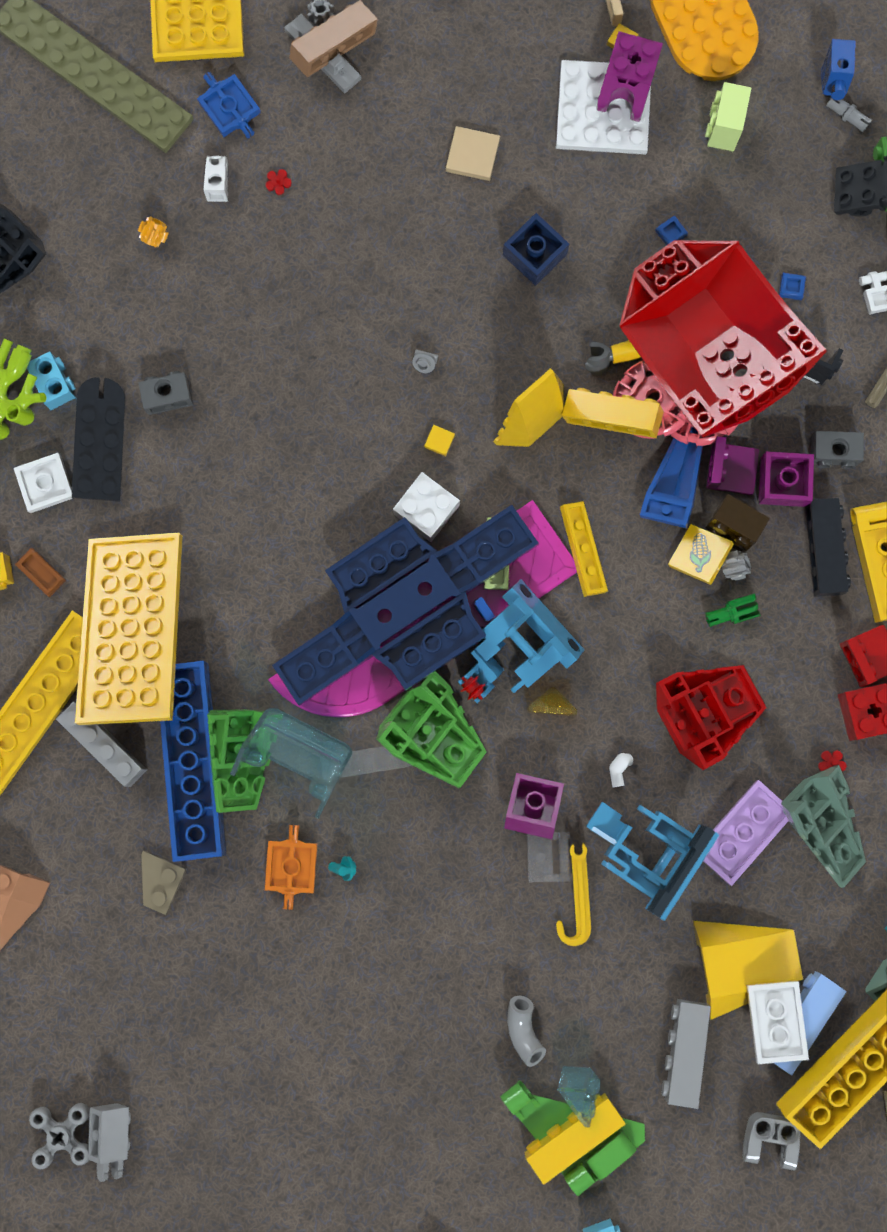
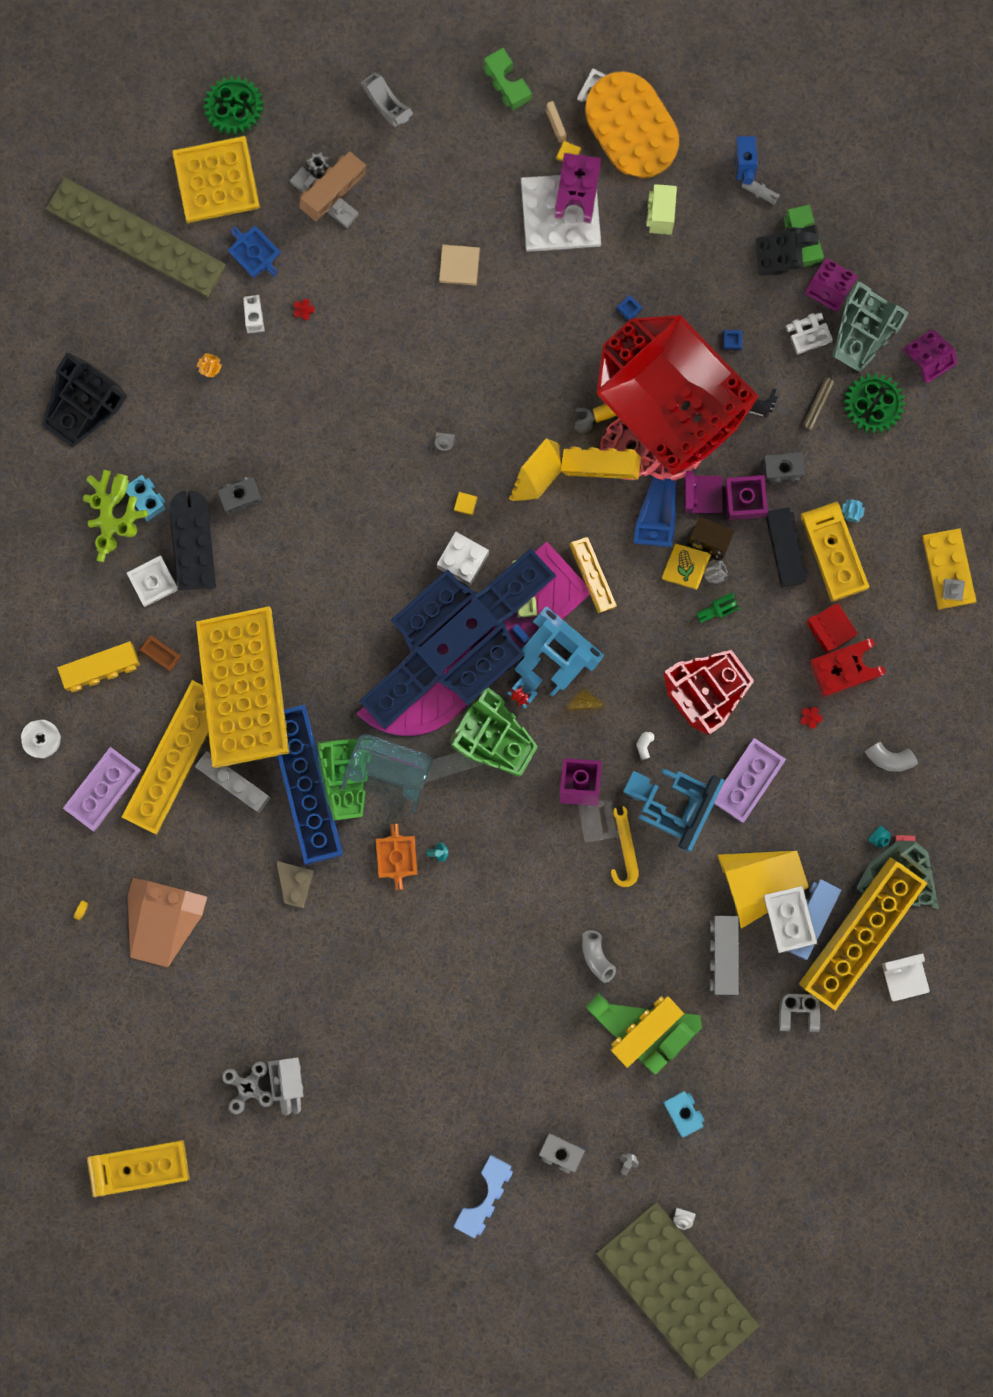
camera: 10 degrees left, 0 degrees up
dark blue brick [503,213,569,286] -> none
clear light blue slope [558,1066,600,1128] -> none
sand green wedge [781,765,866,888] -> none

